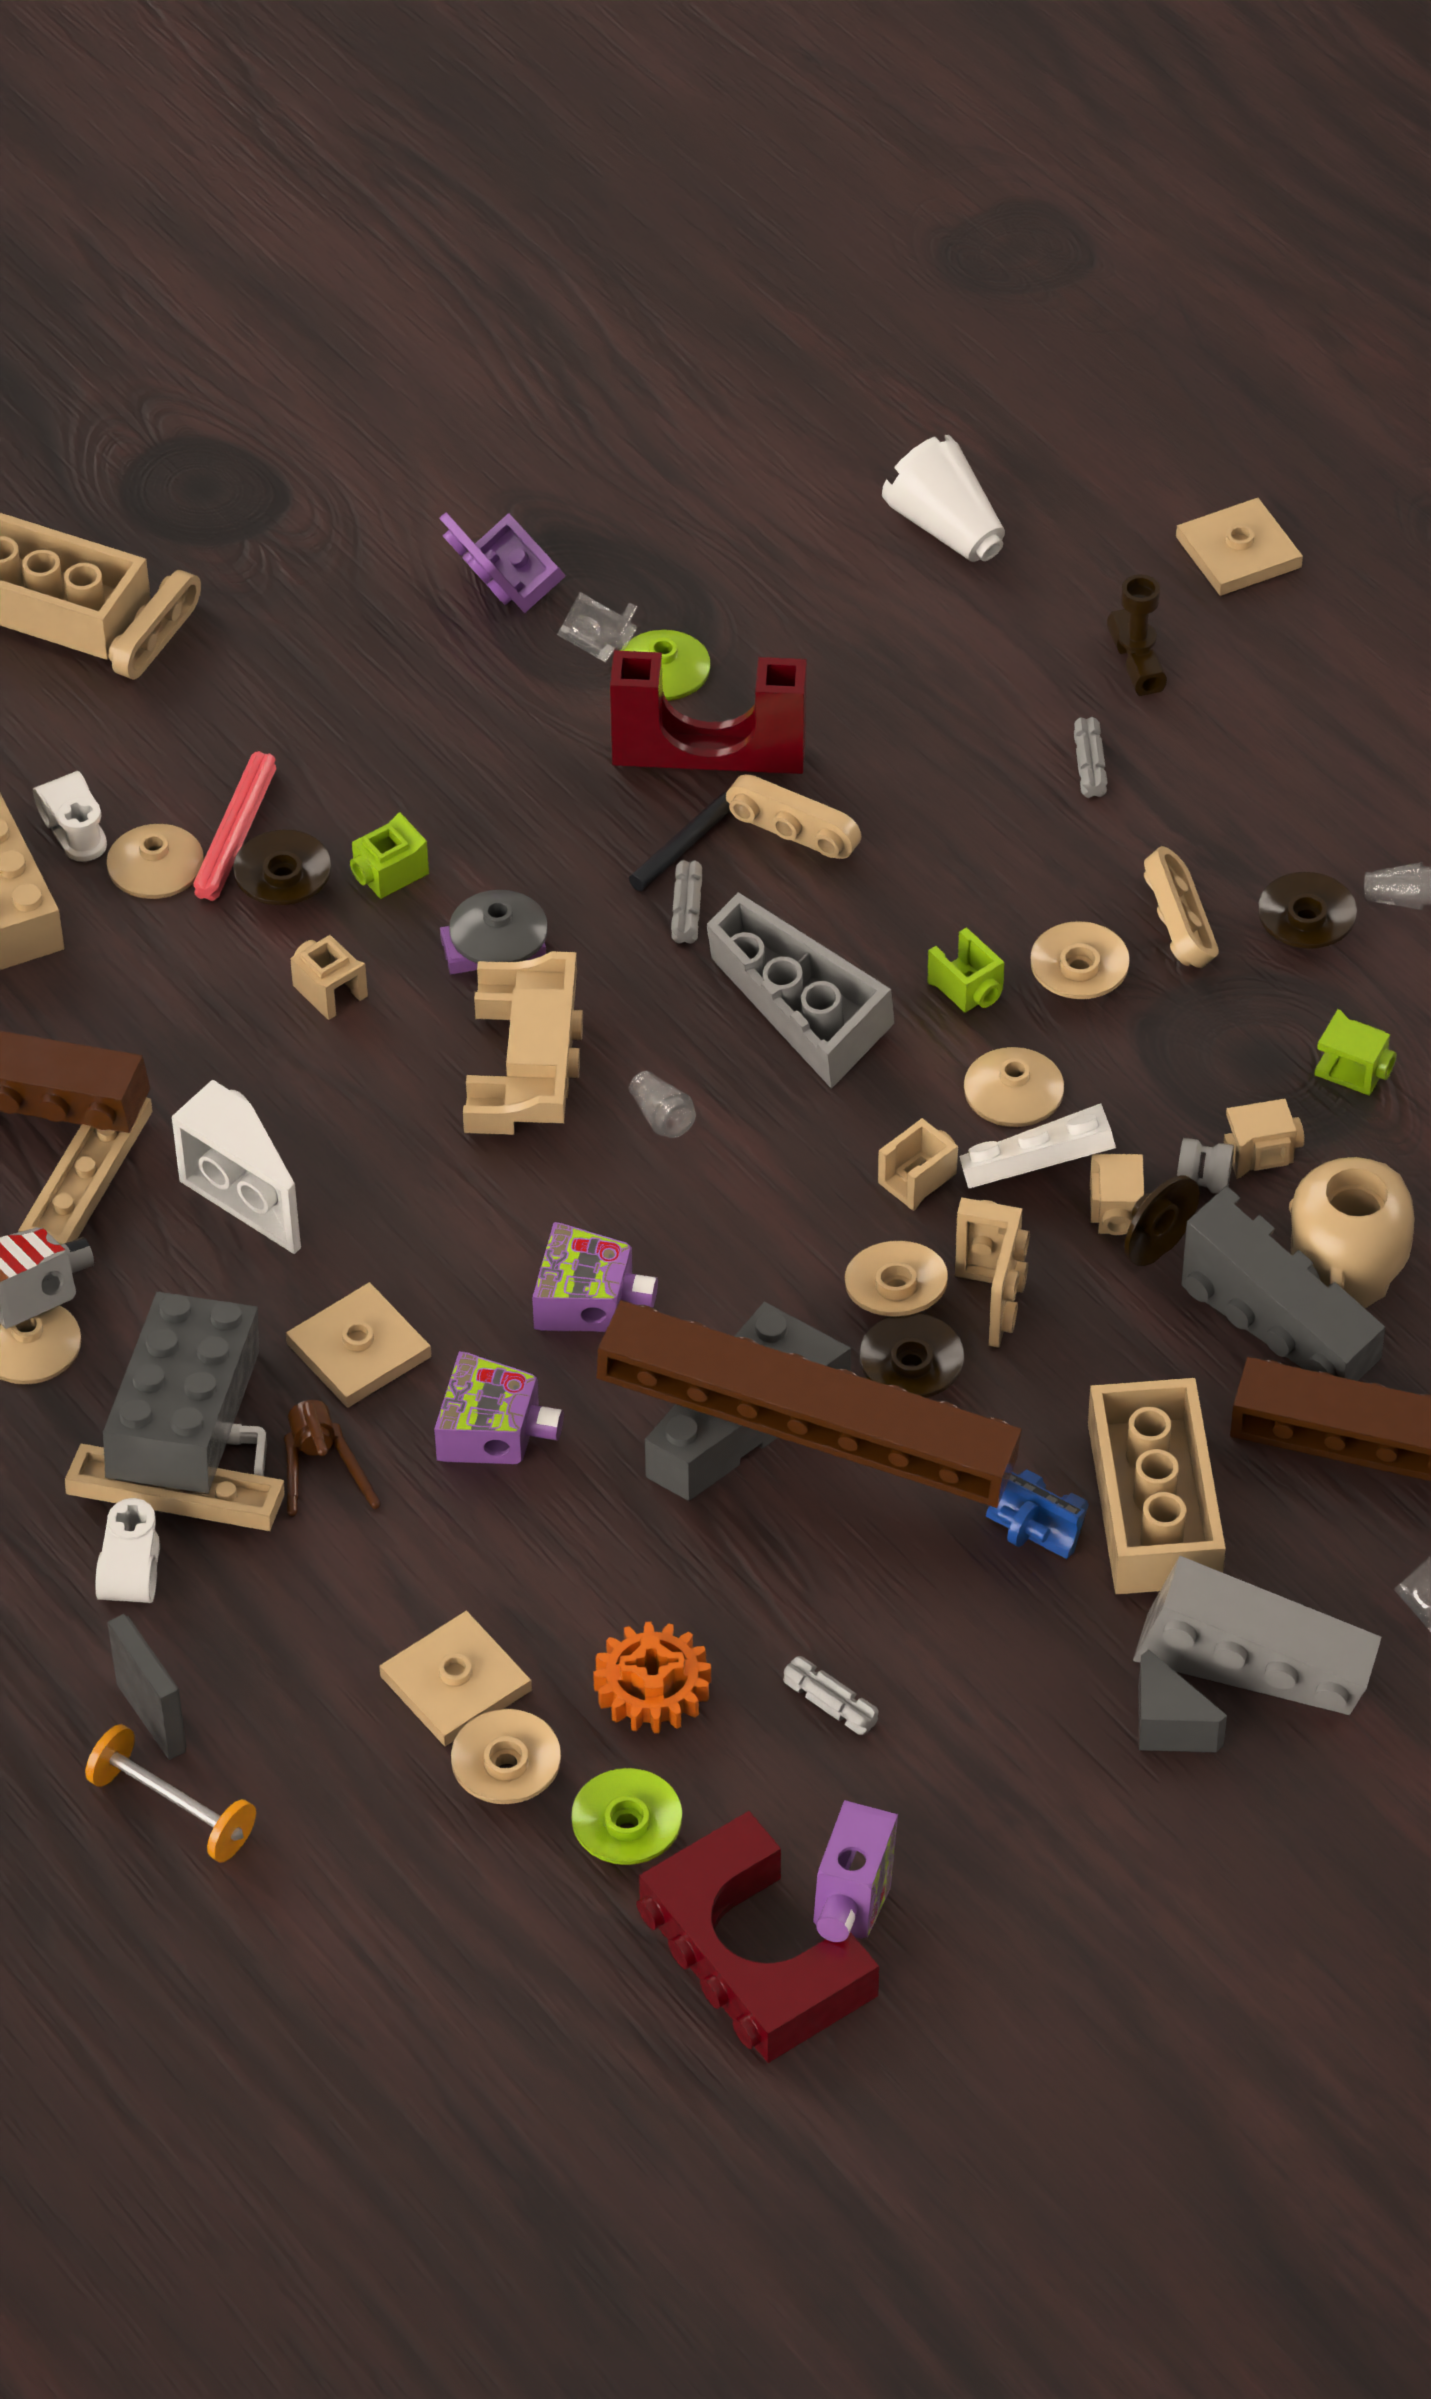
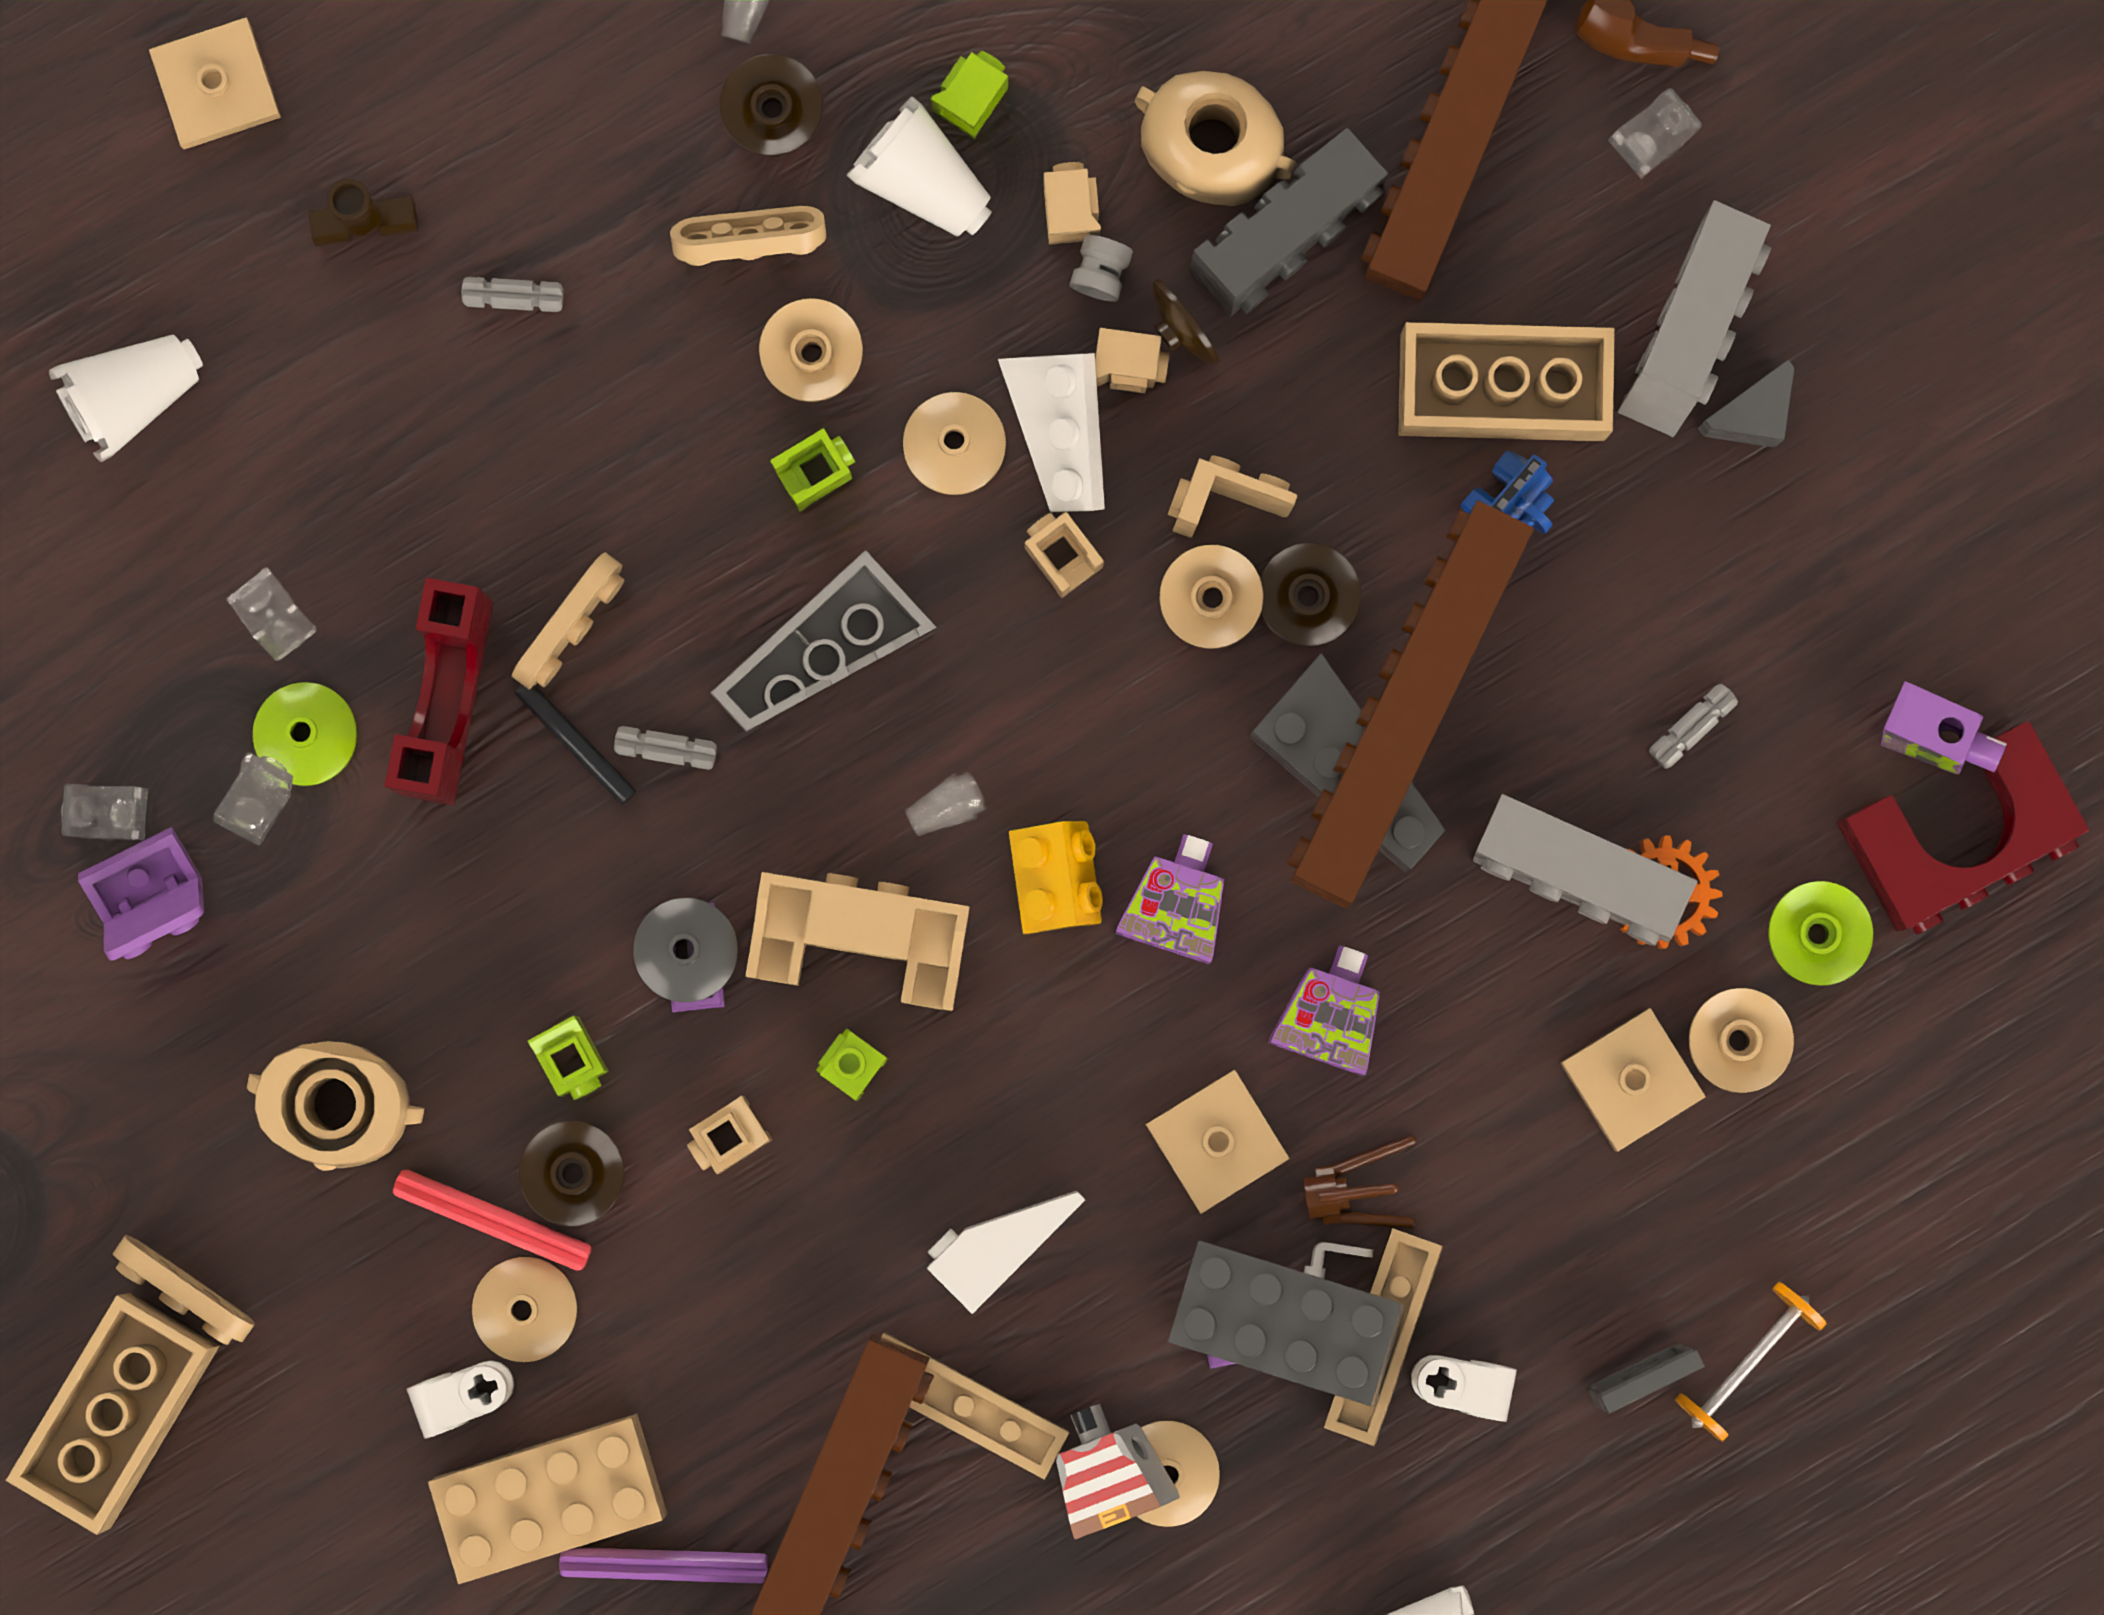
camera: 90 degrees left, 35 degrees up
none -> clear bracket [61,784,148,840]
none -> clear bracket [226,567,316,661]
none -> tan piece [247,1041,425,1171]
none -> lime window [816,1028,889,1101]
none -> white cone [846,96,992,237]
none -> yellow bracket [1009,821,1103,934]
none -> light grey wedge [1473,794,1697,946]

